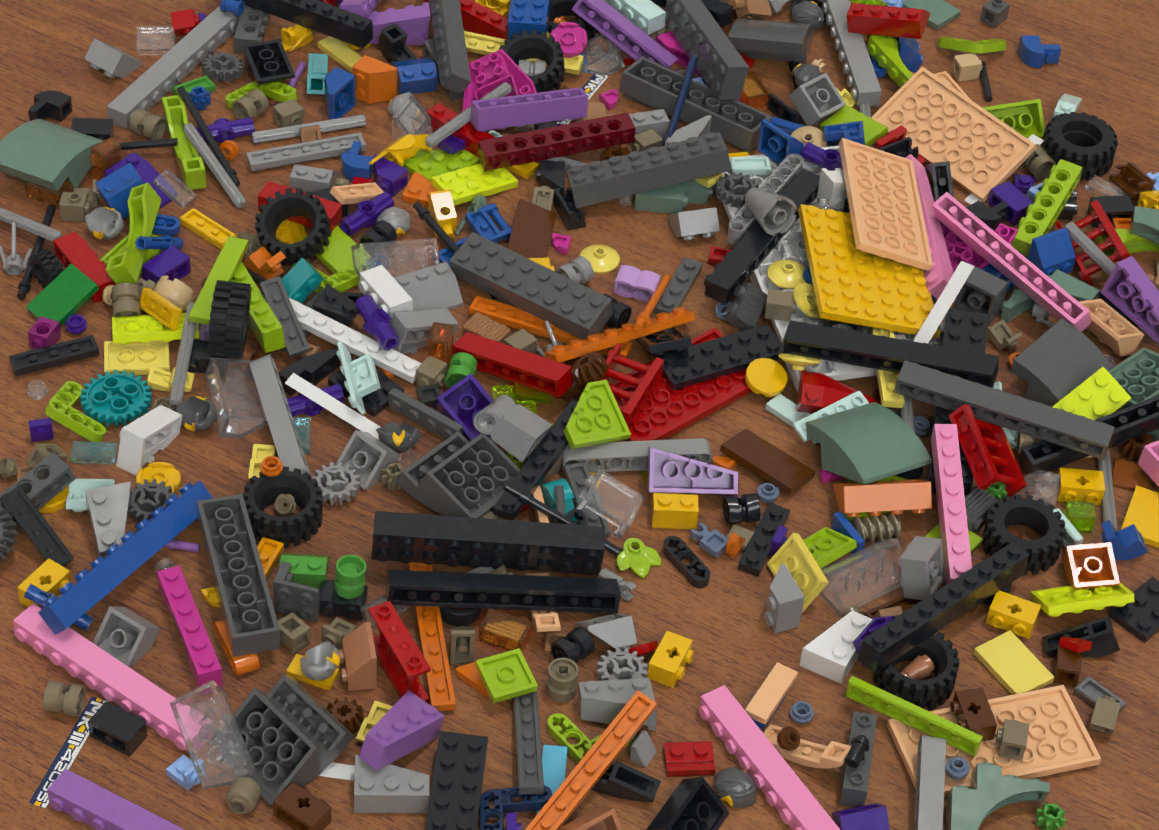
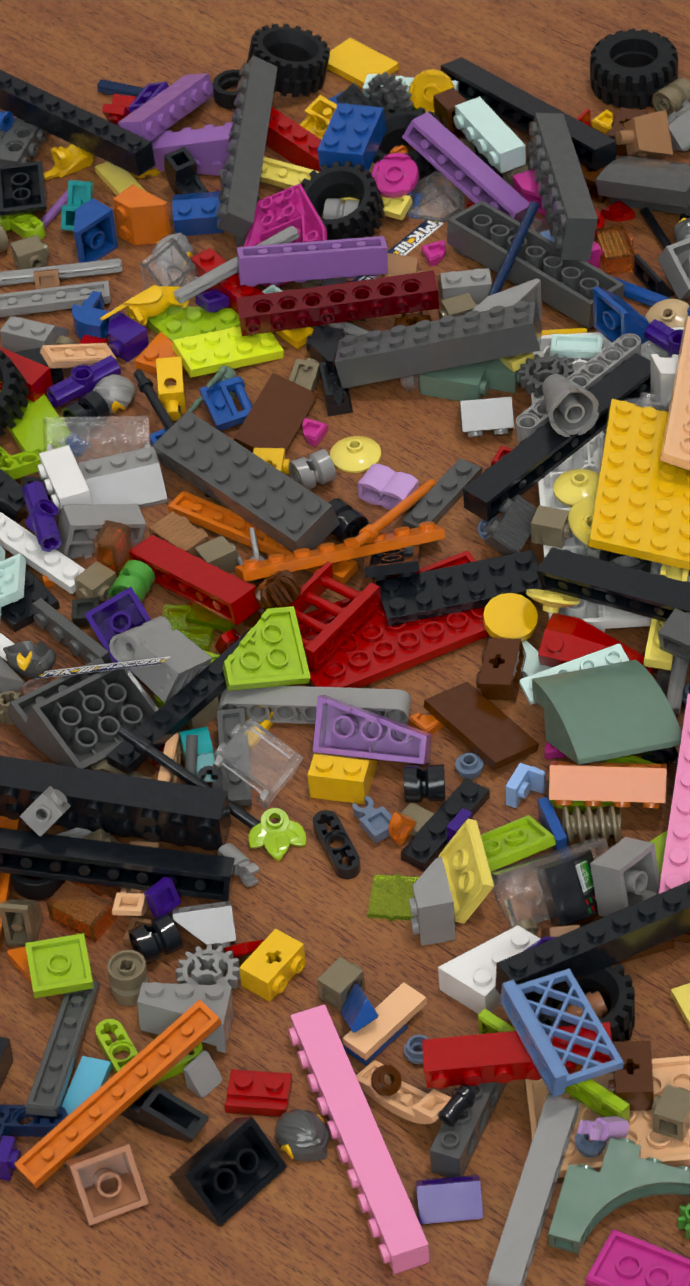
camera: 20 degrees right, 0 degrees up
none -> light grey brick [20,786,71,837]
none -> sticker [35,656,171,679]
none -> dark purple plate [144,877,181,918]
none -> red tile [215,629,241,654]
none -> dark tan brick [317,957,365,1011]
none -> blue slope [340,983,379,1033]
none -> clear neon green piece [368,874,419,921]
none -> red brick [422,1022,612,1089]
none -> reddish brown brick [476,638,526,701]
none -> medium blue fence [500,969,624,1097]
none -> light blue bracket [505,763,546,808]
none -> black slope [535,850,598,926]
none -> lavender bar [577,1116,629,1141]
none -> black bar [640,207,671,249]

